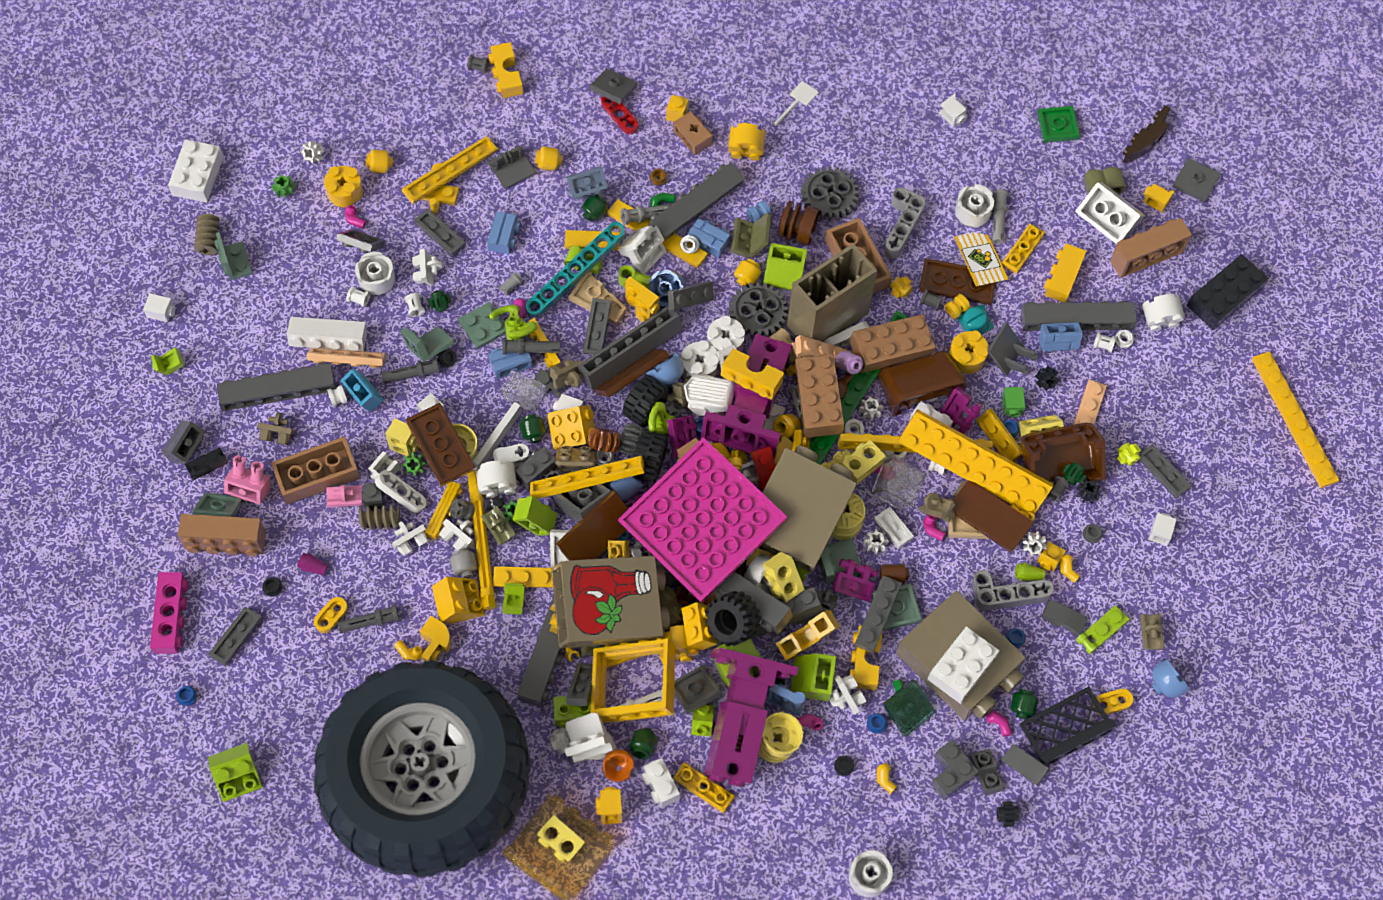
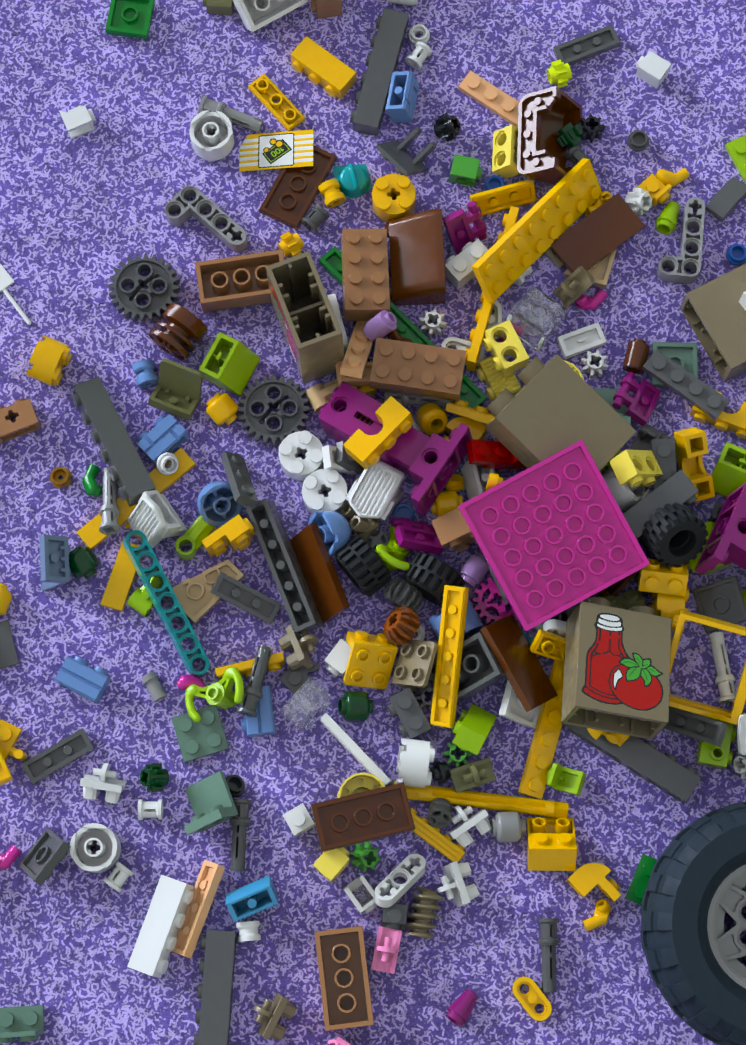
camera: 70 degrees left, 10 degrees up
white piece [492,444,530,468] -> none

